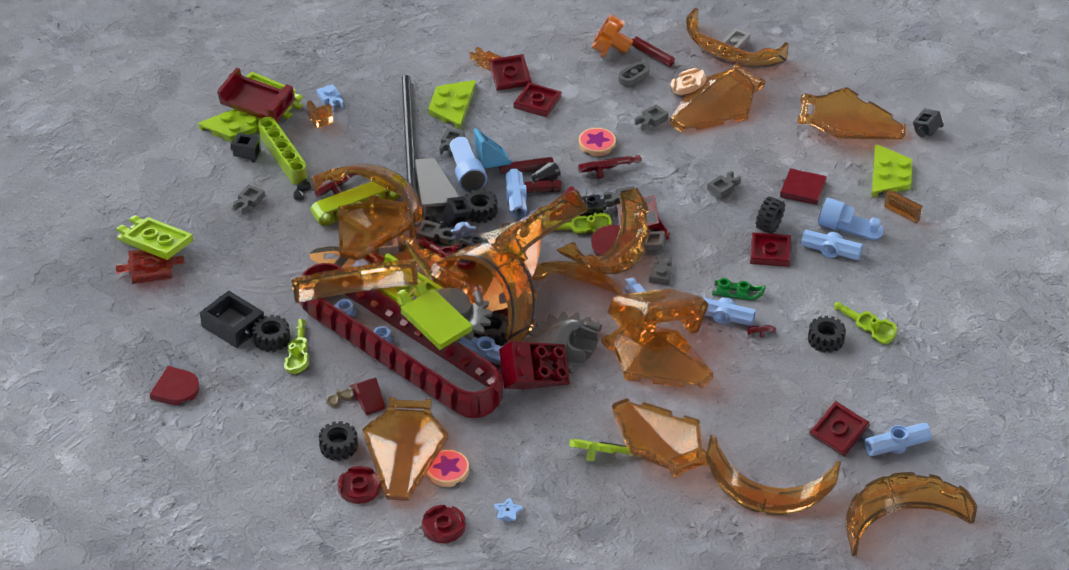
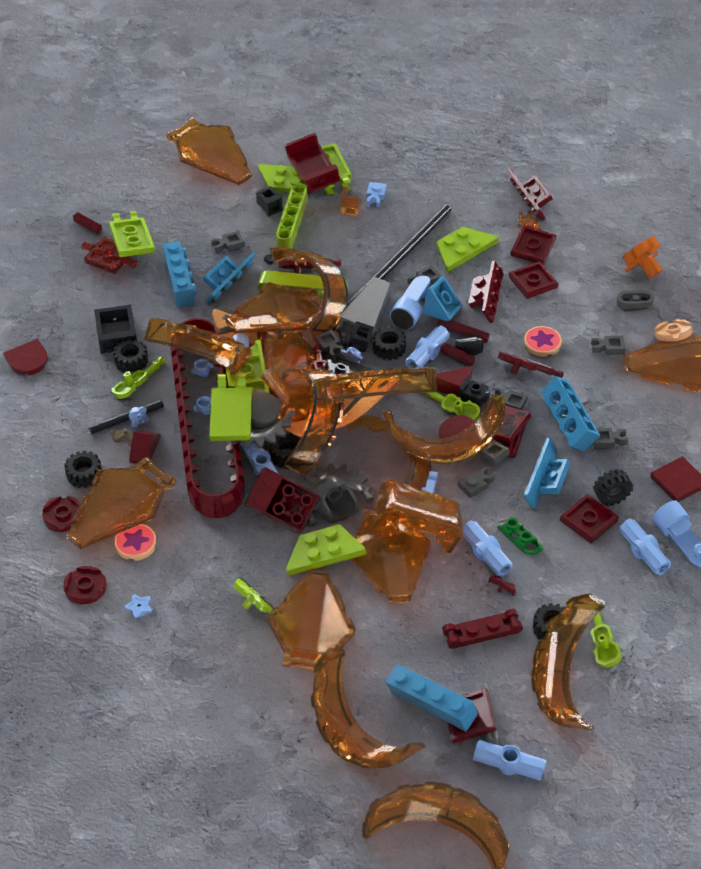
camera: 40 degrees right, 5 degrees up
dark red axle [631,36,675,67] -> none
none -> dark red axle [73,212,103,234]
none -> black bar [89,400,164,434]
none -> light blue plate [129,406,149,428]
none -> dark azure brick [162,241,197,308]
none -> clear orange windscreen [166,118,252,185]
none -> dark azure bracket [203,252,255,304]
none -> lime wing [286,524,367,576]
none -> dark azure brick [385,663,478,732]
none -> dark red plate [442,609,523,649]
none -> dark red bracket [468,261,504,323]
none -> bracket [508,169,553,221]
none -> dark azure bracket [524,438,570,509]
none -> clear orange windscreen [531,593,605,731]
none -> dark azure brick [541,376,600,452]

